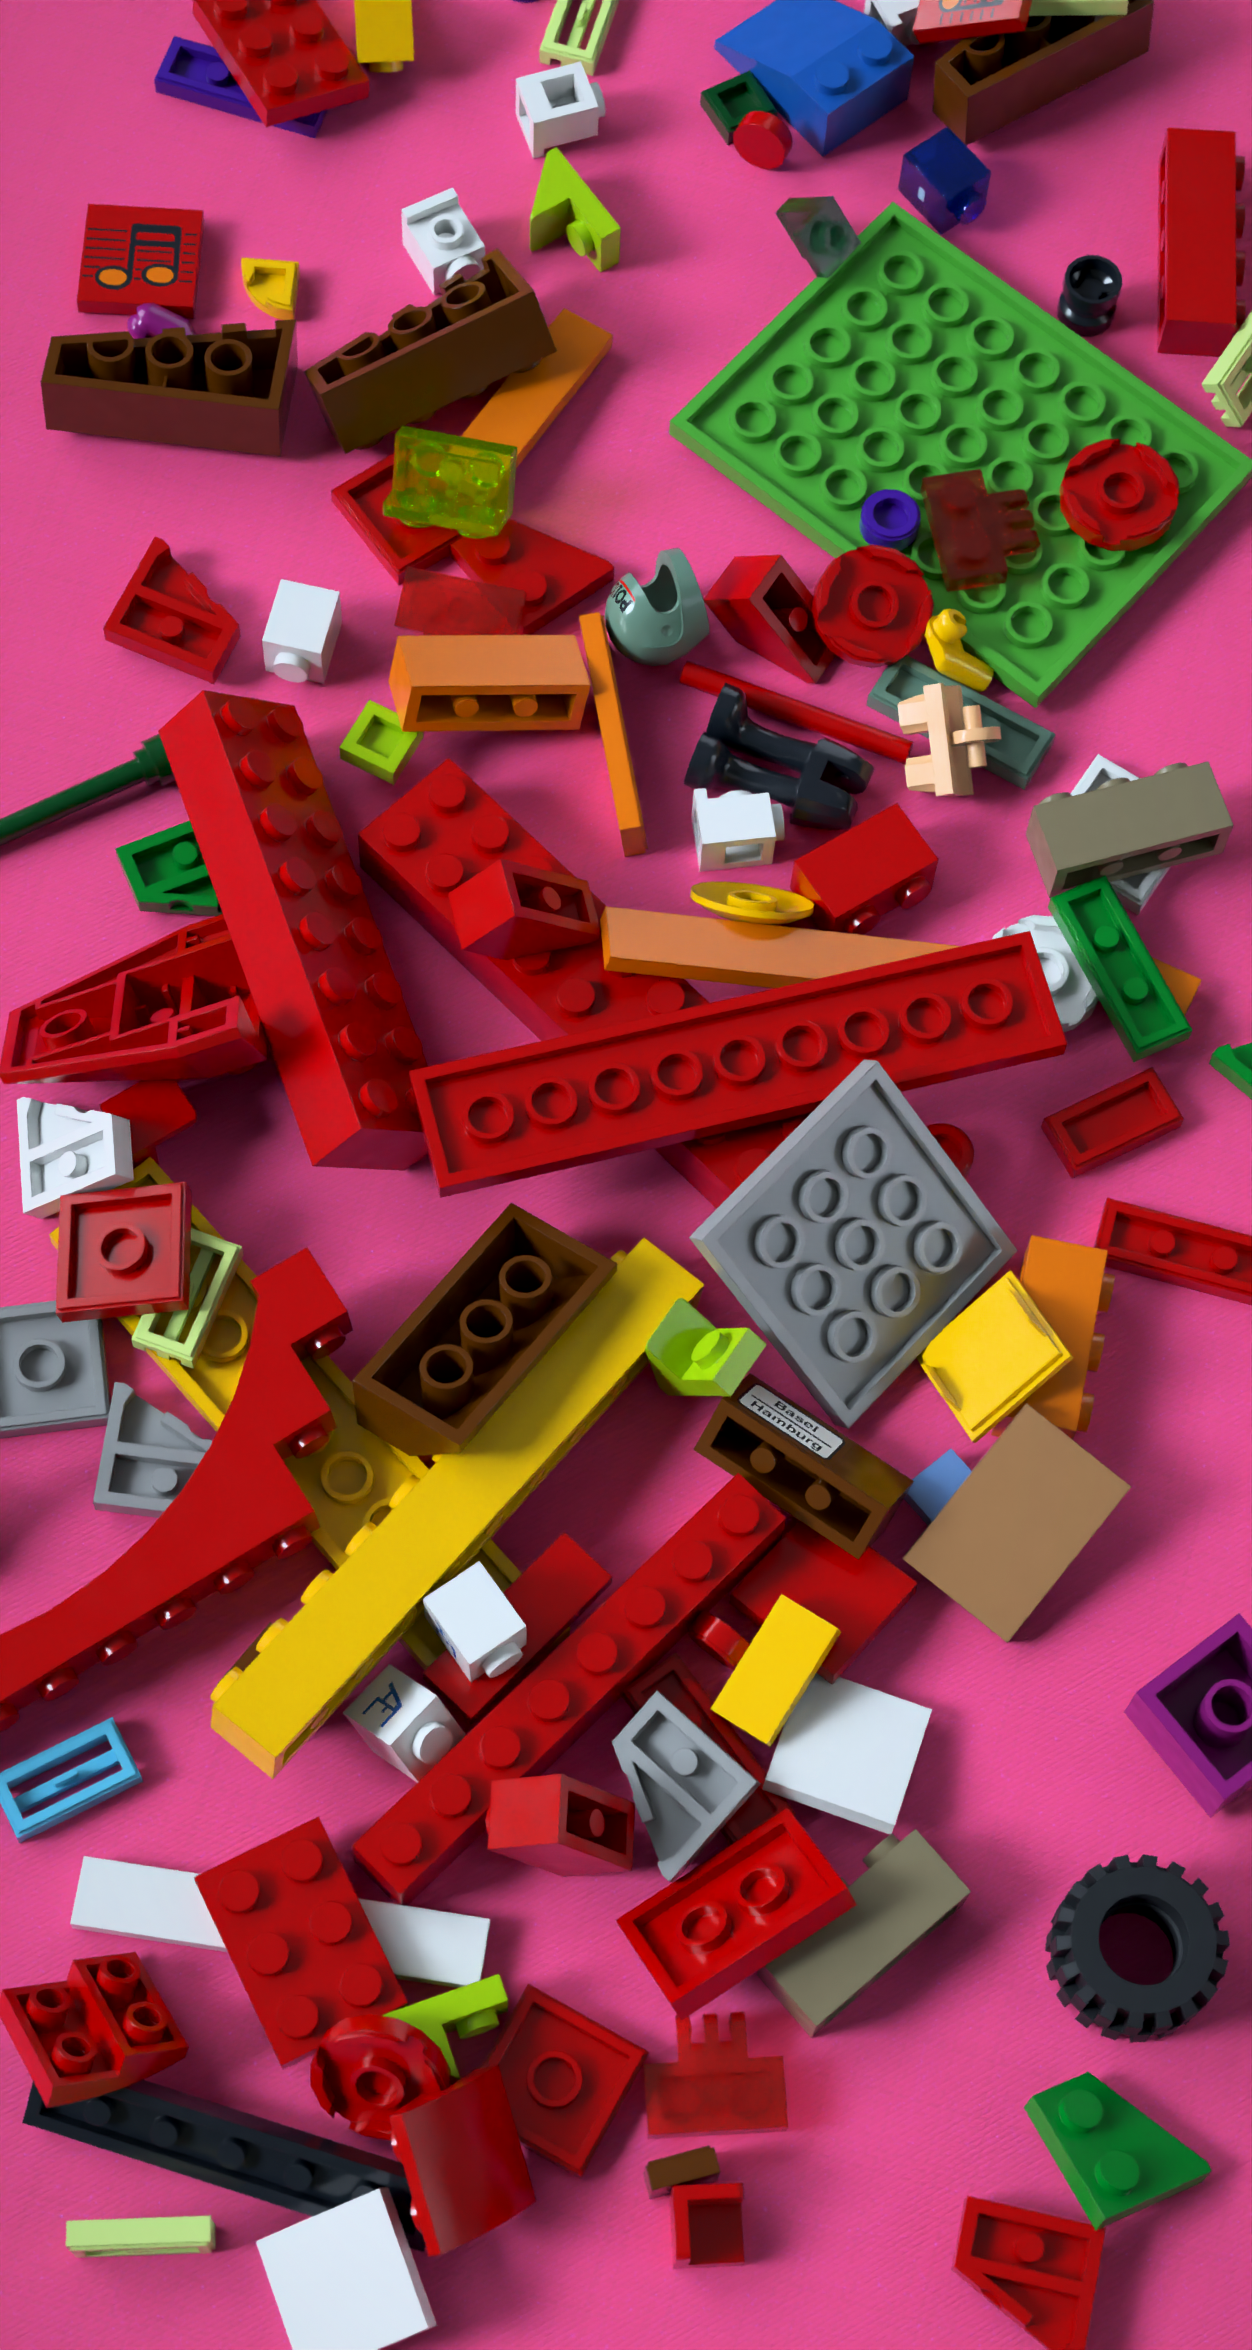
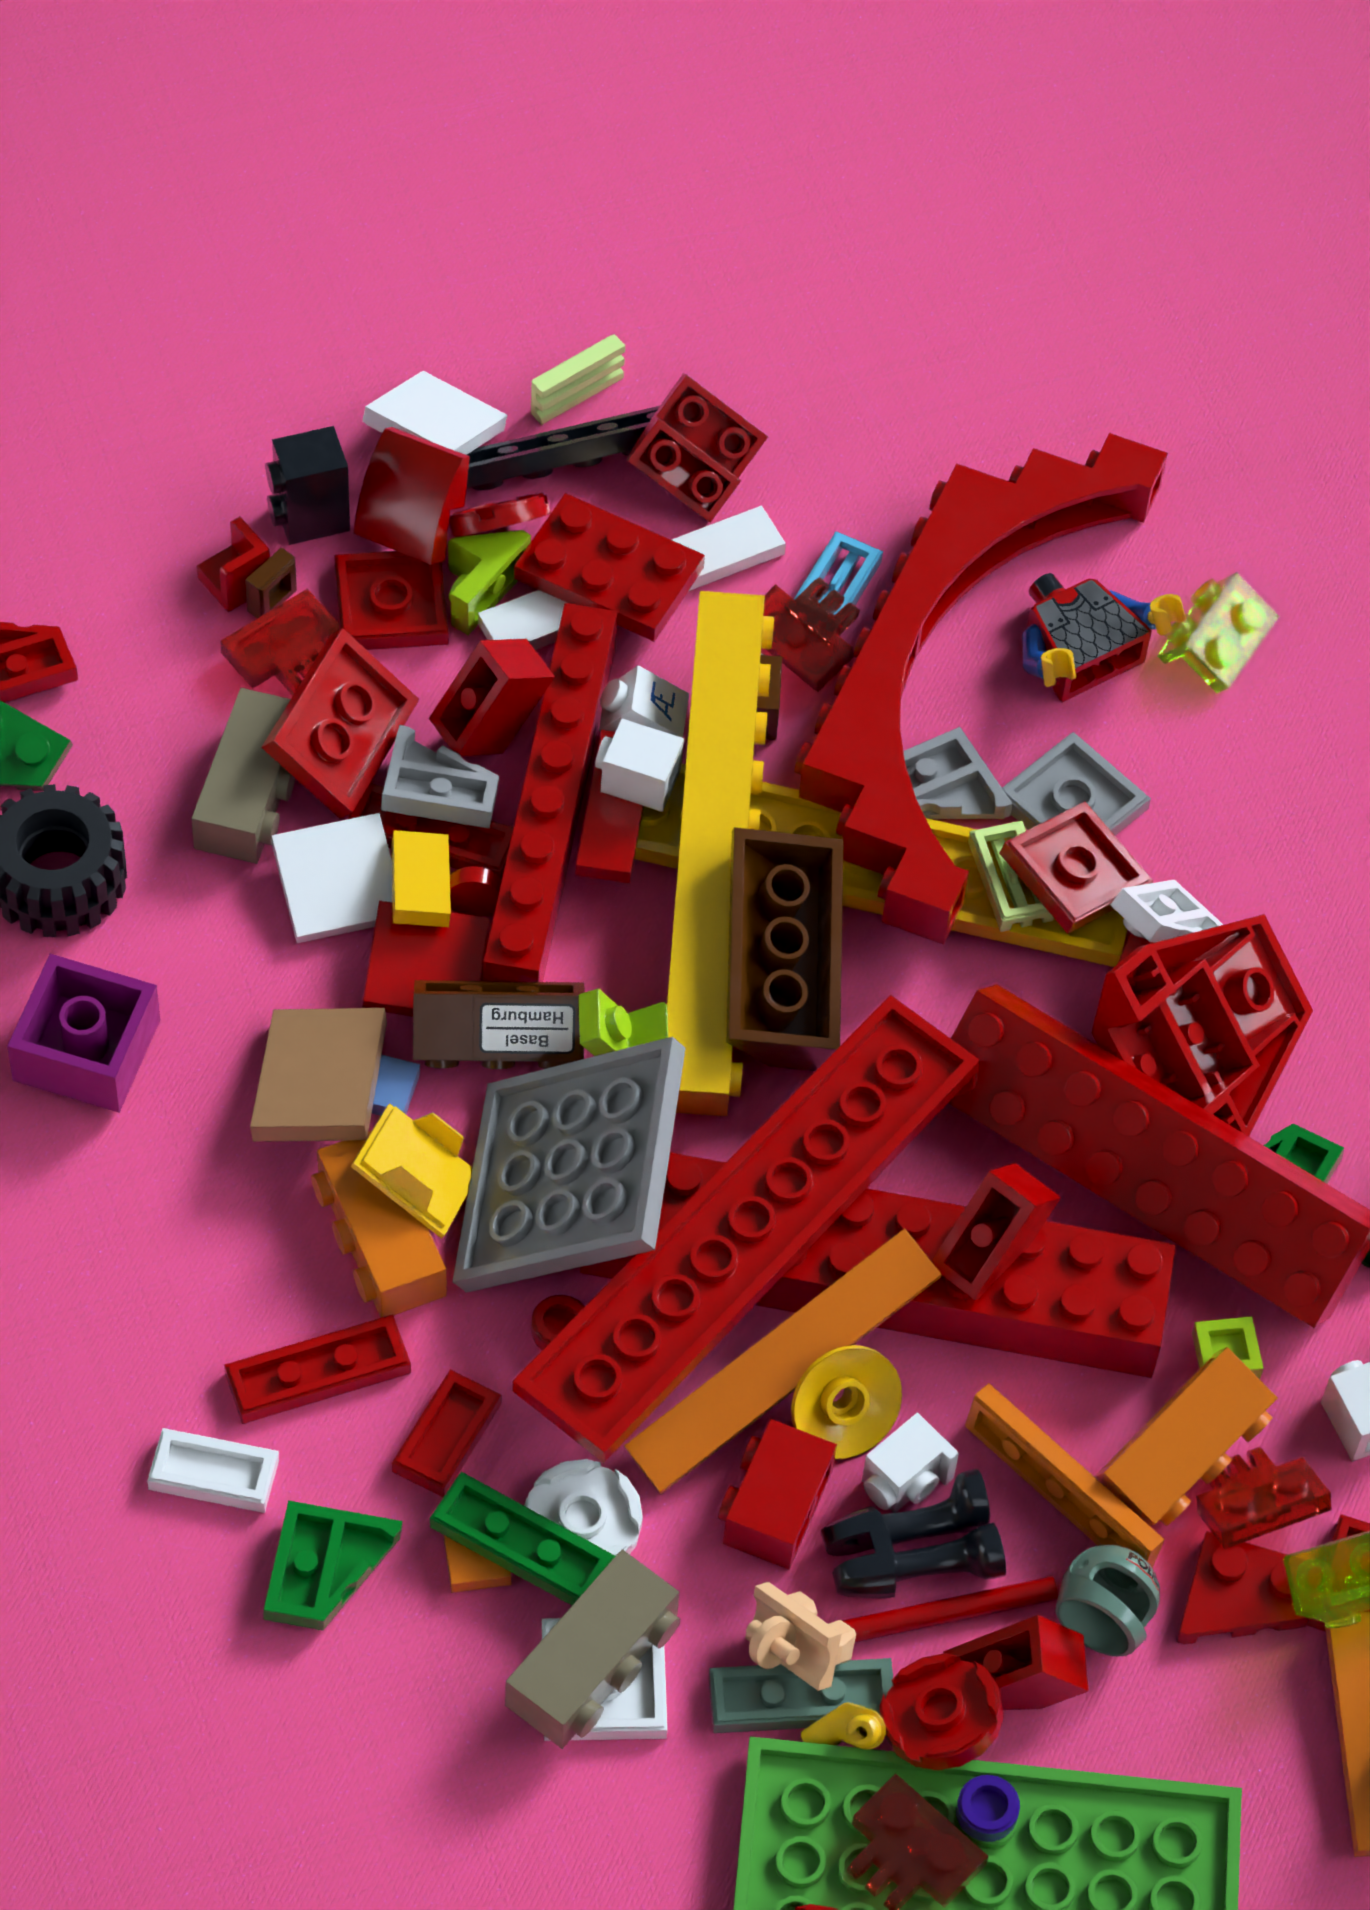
camera: 145 degrees right, 10 degrees down
none -> black brick [265,426,350,545]
none -> clear red hinge [763,578,860,692]

